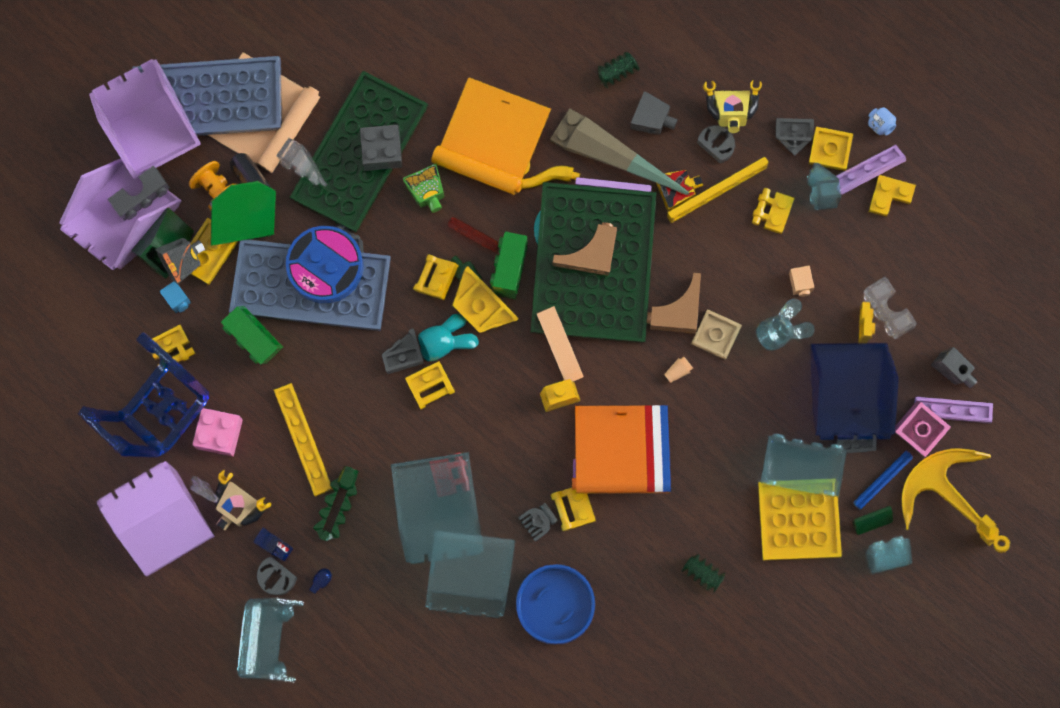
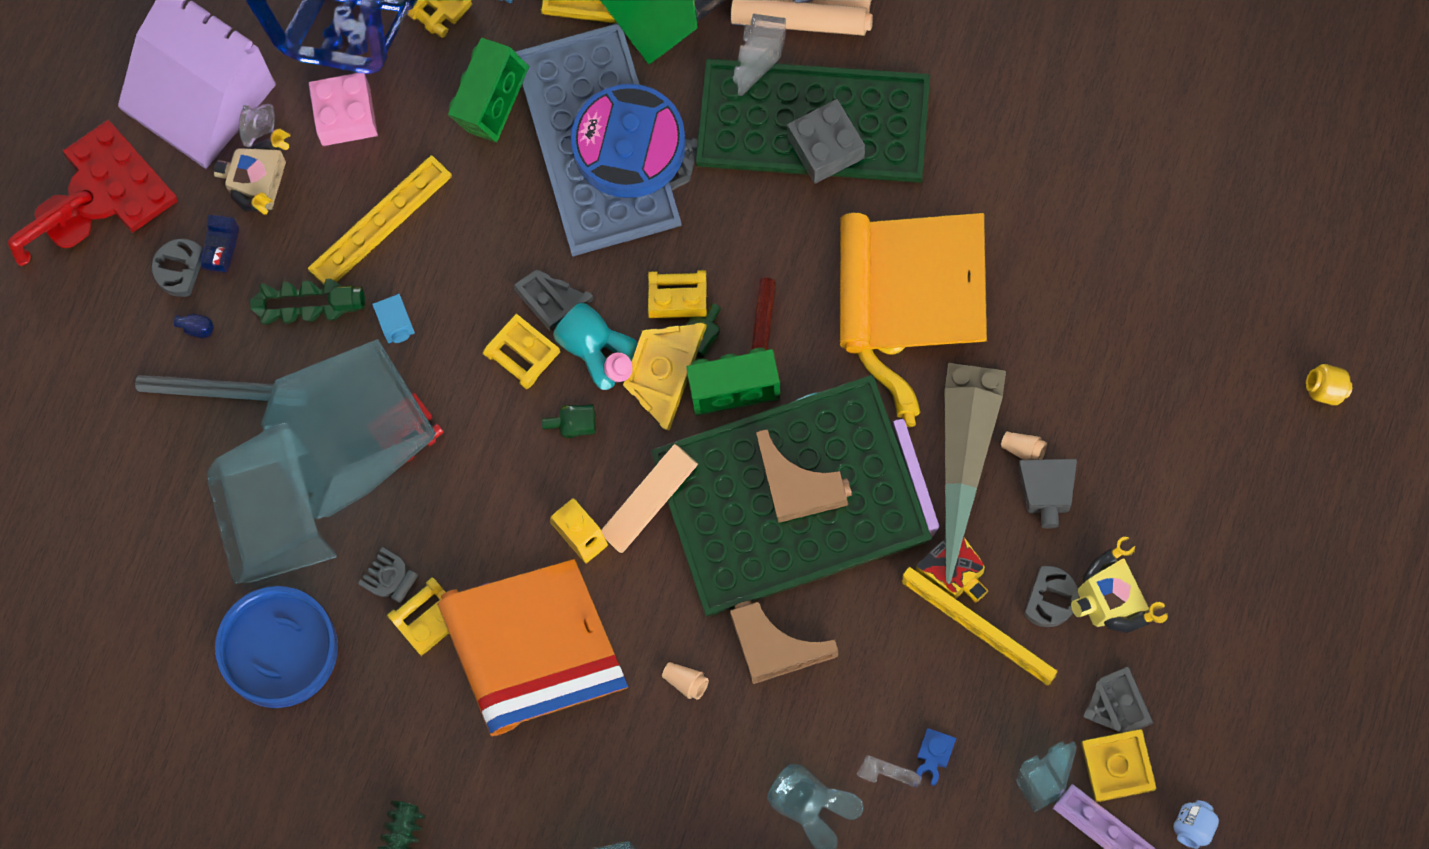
camera: 70 degrees right, 5 degrees down
clear light blue windscreen [237,598,304,682] -> none
torso [403,164,444,213] -> none
clear green piece [597,51,640,89] -> none
tan tile [691,309,742,360] -> none
yellow plate [752,188,794,234] -> none
light nougat brick [789,266,814,297] -> none
none -> red plate [8,119,178,266]
none -> dark grey axle [135,375,306,403]
none -> dark azure brick [373,294,415,344]
none -> dark green piece [542,404,596,439]
none -> bright pink plate [604,353,632,382]
none -> clear piece [858,755,922,787]
none -> blue plate [915,728,956,786]
none -> light nougat cone [1001,431,1047,460]

